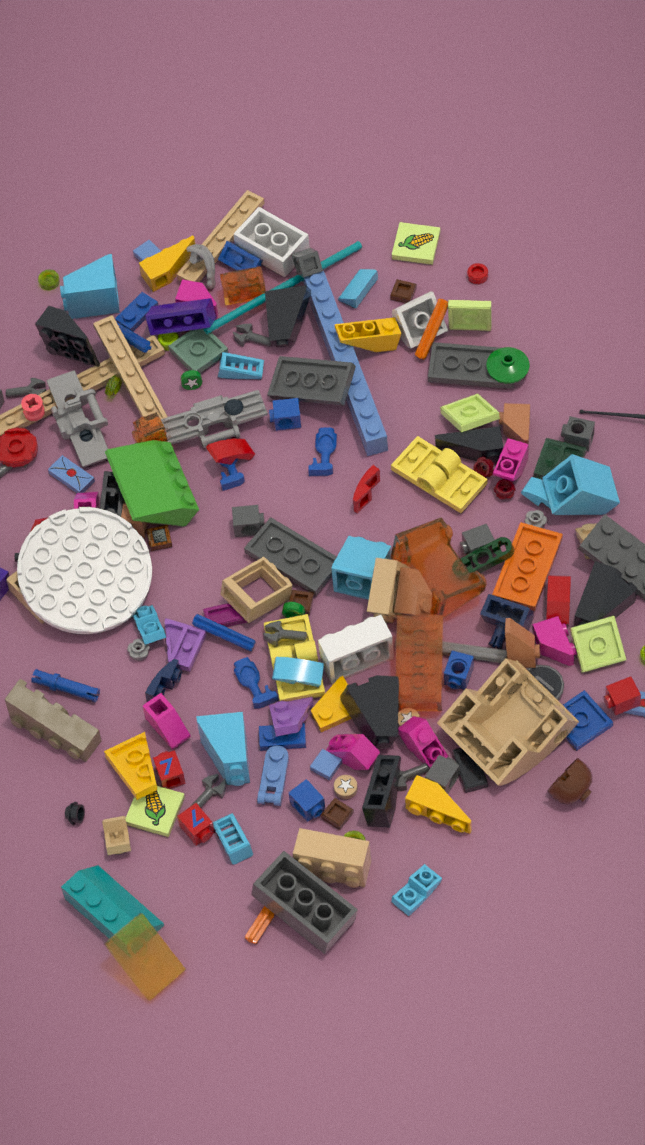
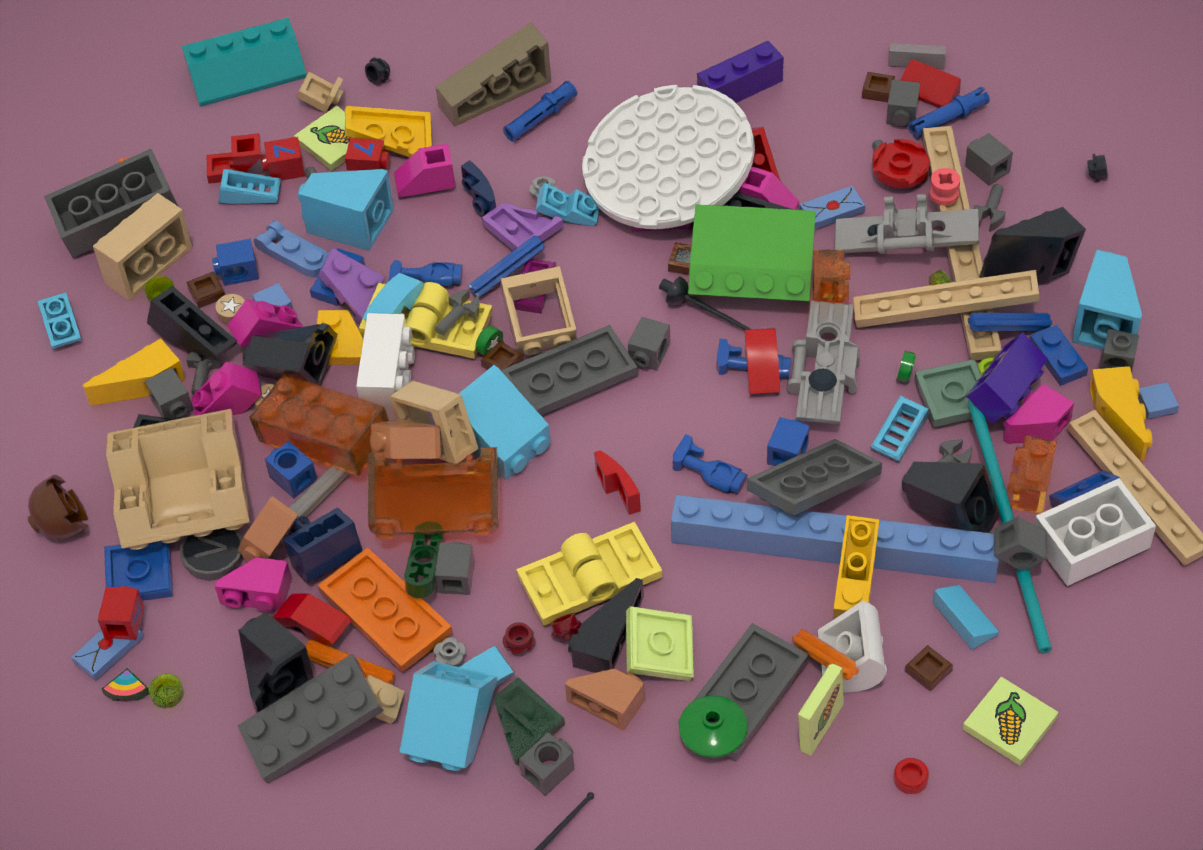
camera: 115 degrees right, 5 degrees down
clear neon green tile [38,269,60,290] -> none
clear yellow tile [104,913,186,1001] -> none
light grey piece [186,244,216,289] -> none
dark pink slope [493,438,529,481] -> none
yellowish green tile [569,616,626,672] -> none
none -> red slope [206,133,261,184]
none -> orange axle [306,640,395,685]
none -> black sword [659,277,751,330]
none -> dark grey brick [1100,329,1139,373]

